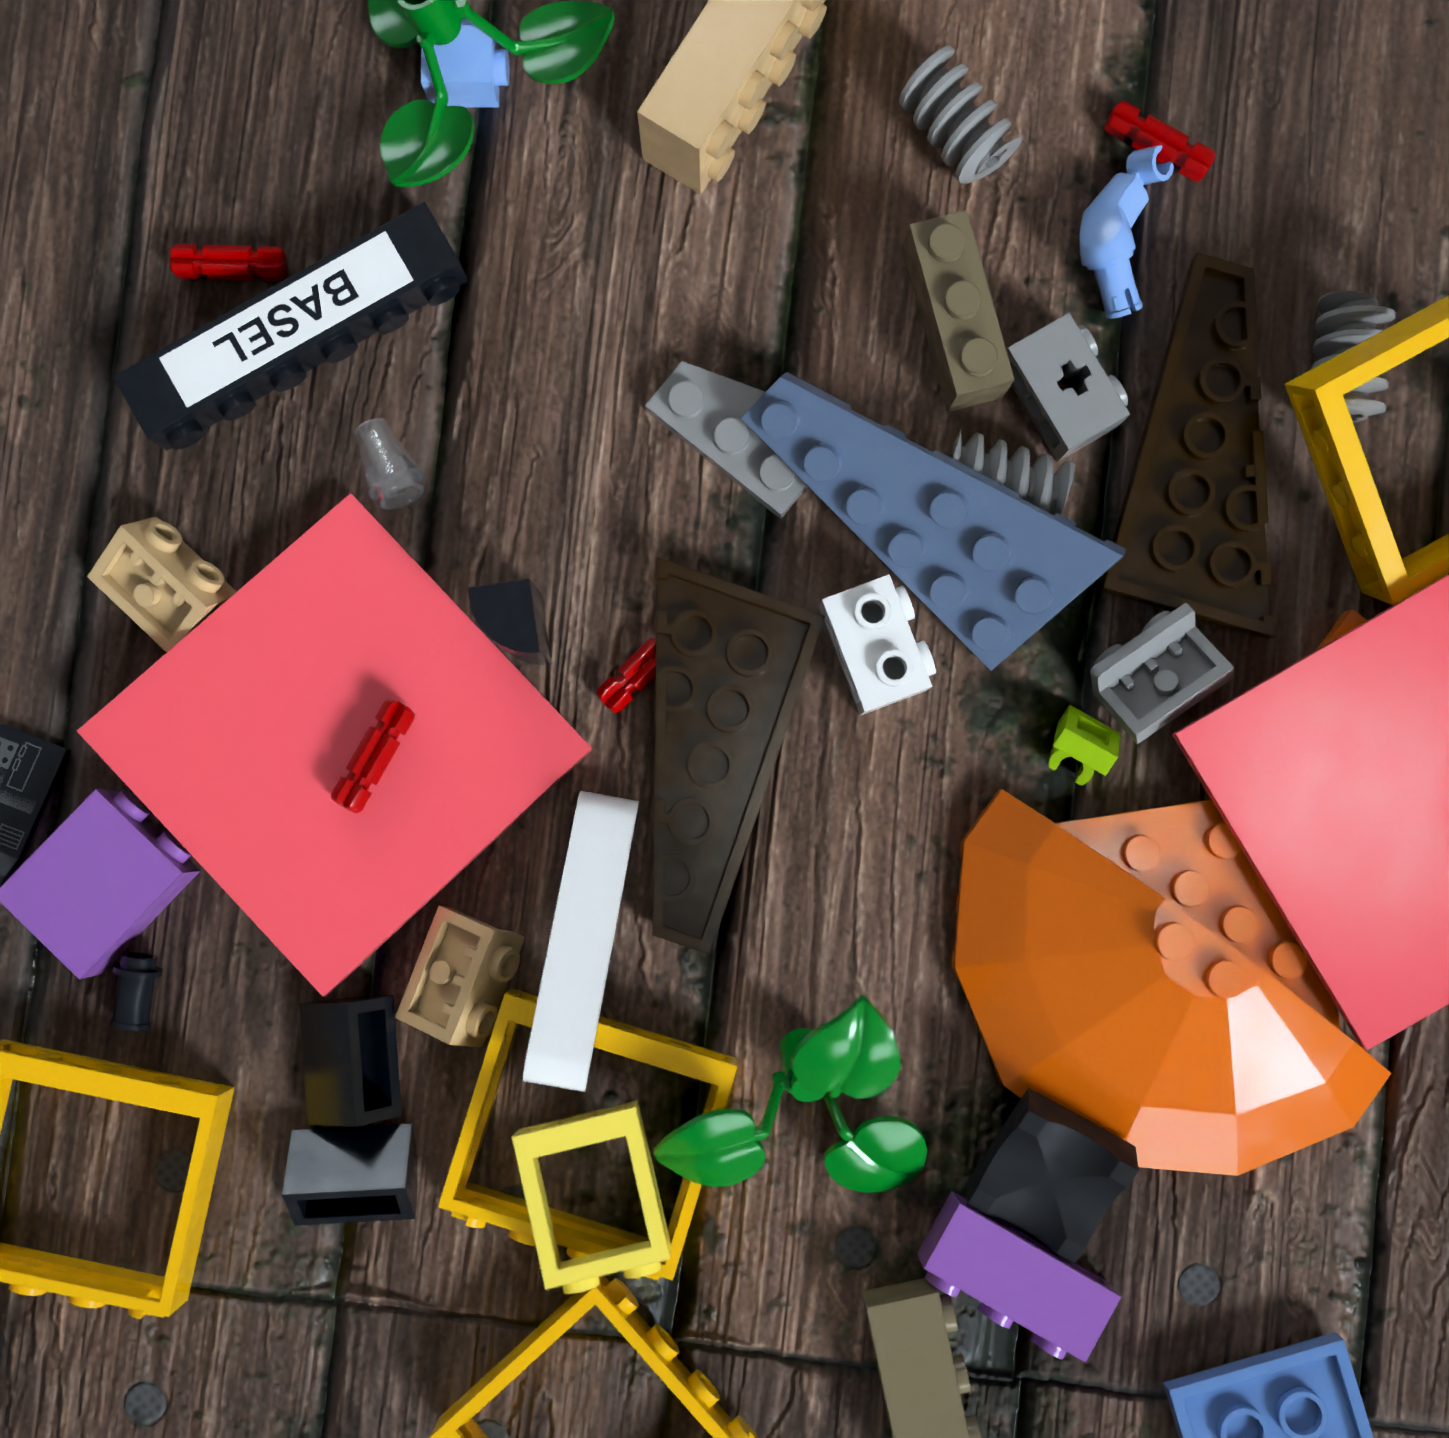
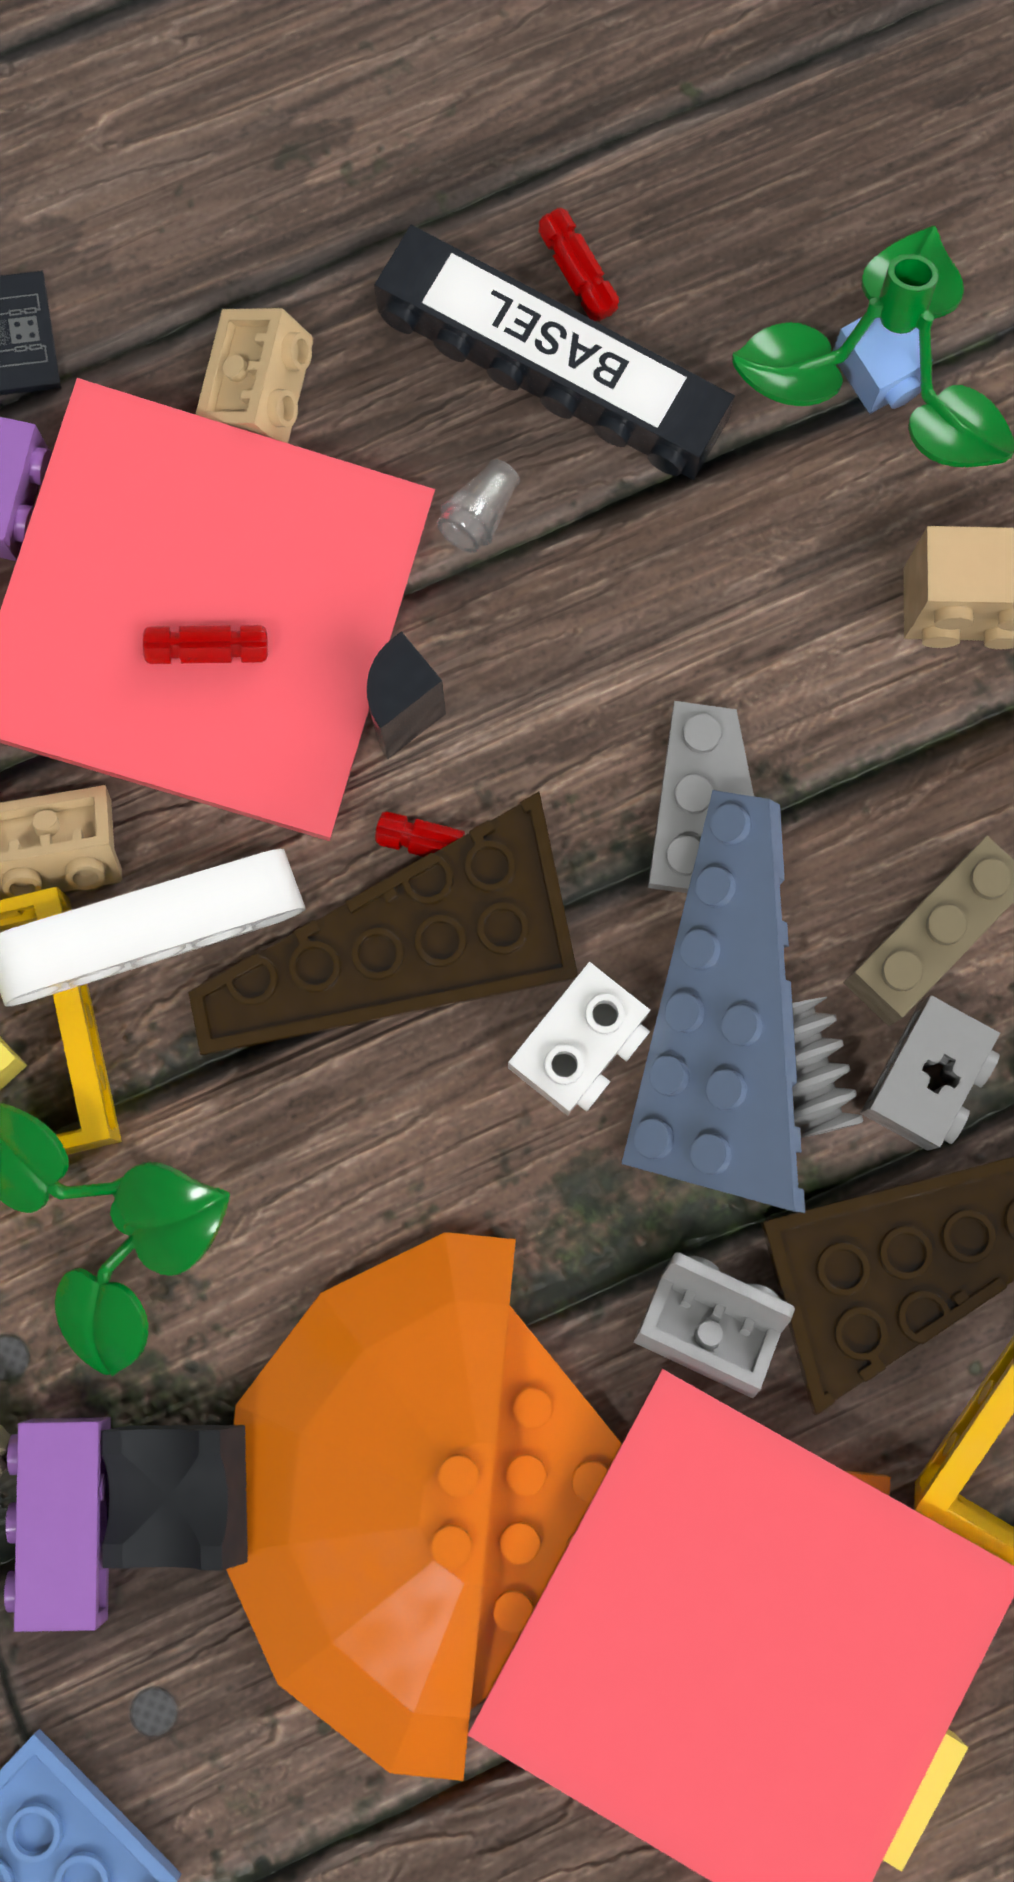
camera: 60 degrees right, 5 degrees down
lime tile [1049,705,1121,786] -> none

